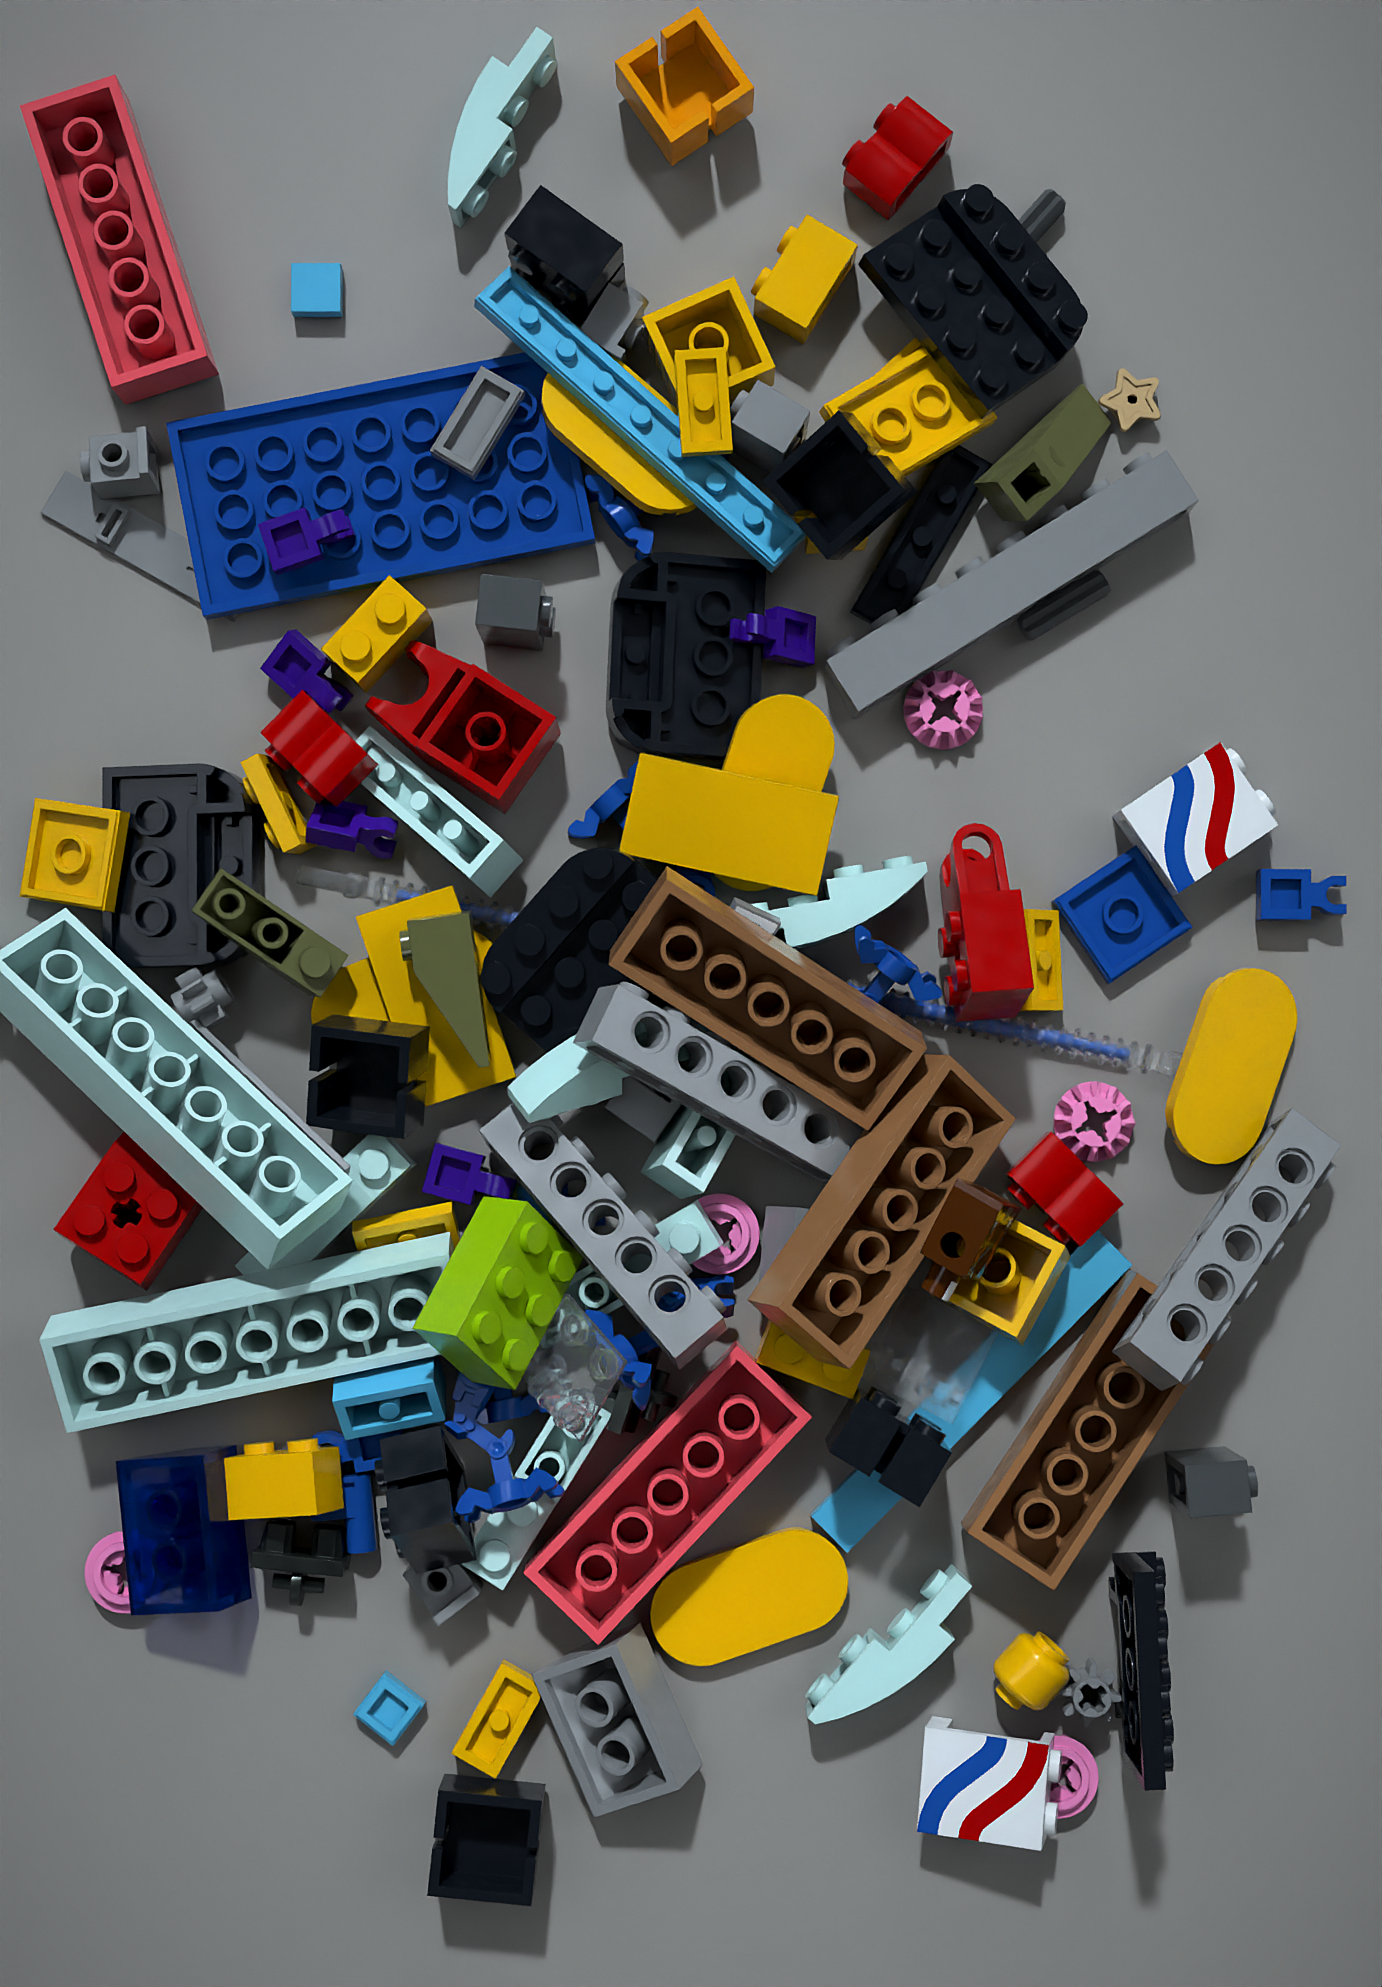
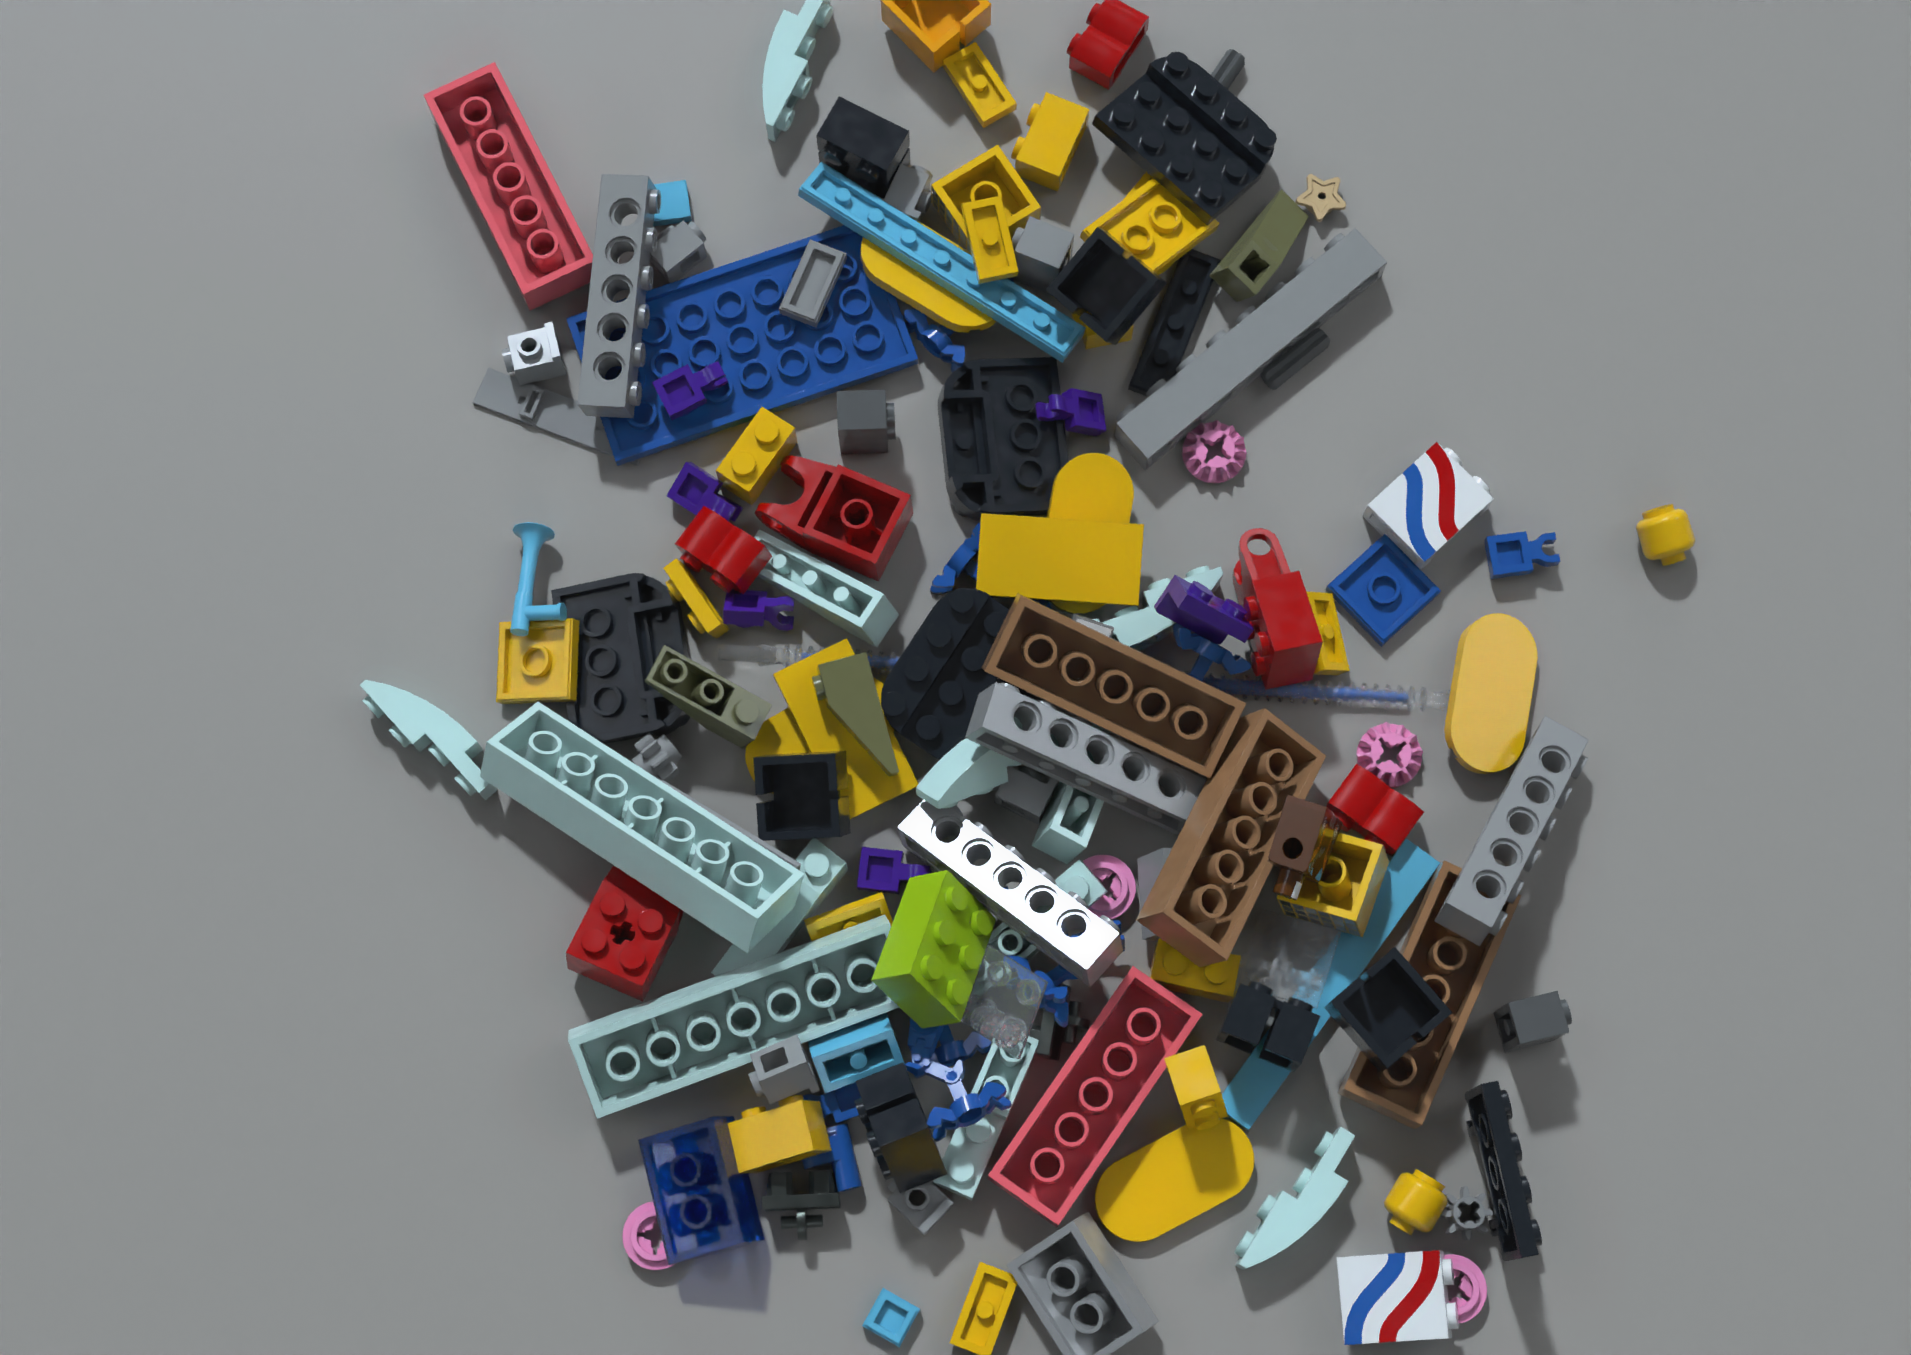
camera: 10 degrees left, 10 degrees down
none -> medium azure piece [510,522,567,636]
none -> light grey brick [577,174,661,418]
none -> light grey brick [649,220,707,283]
none -> light grey brick [748,1035,820,1104]
none -> yellow plate [943,42,1017,128]
none -> dark purple bracket [1154,575,1254,644]
none -> yellow brick [1164,1045,1228,1130]
none -> black piece [1324,947,1452,1073]

